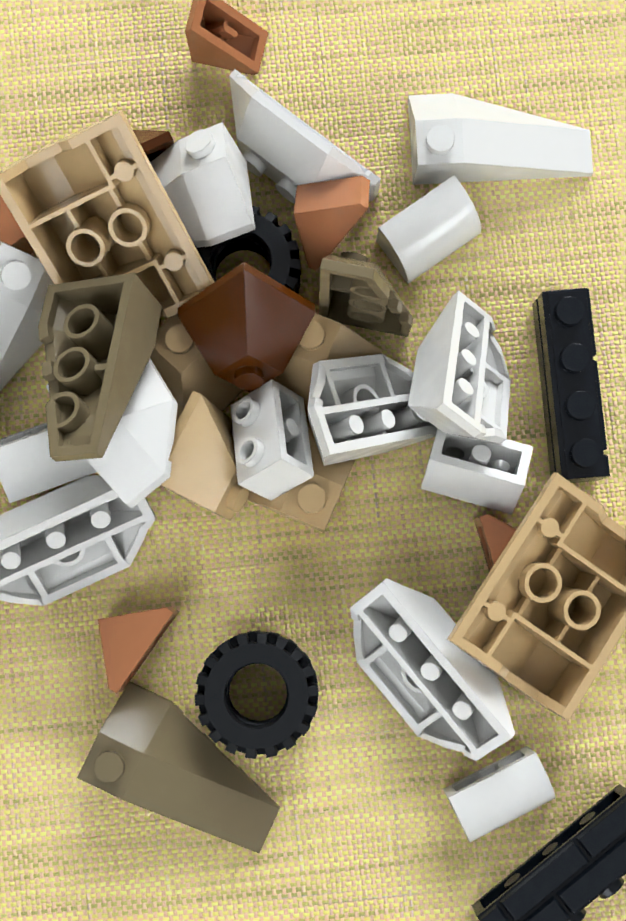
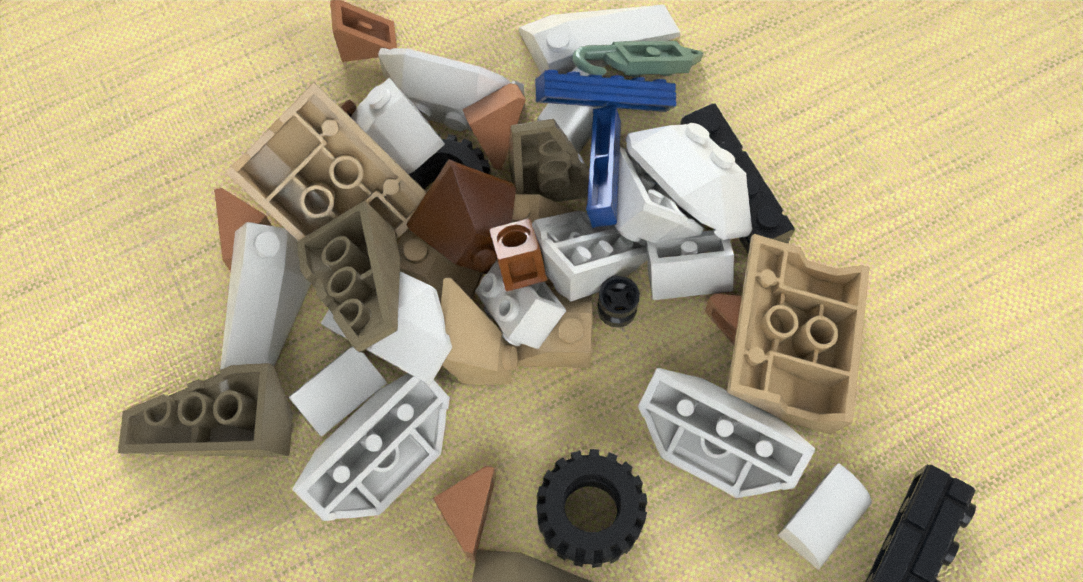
camera: 20 degrees left, 15 degrees down
none -> dark orange brick [489,218,547,292]
none -> blue piece [535,69,676,112]
none -> sand green plate [572,41,704,77]
none -> blue piece [586,105,621,228]
none -> black wheel [597,276,640,328]
none -> white wedge [625,123,752,240]

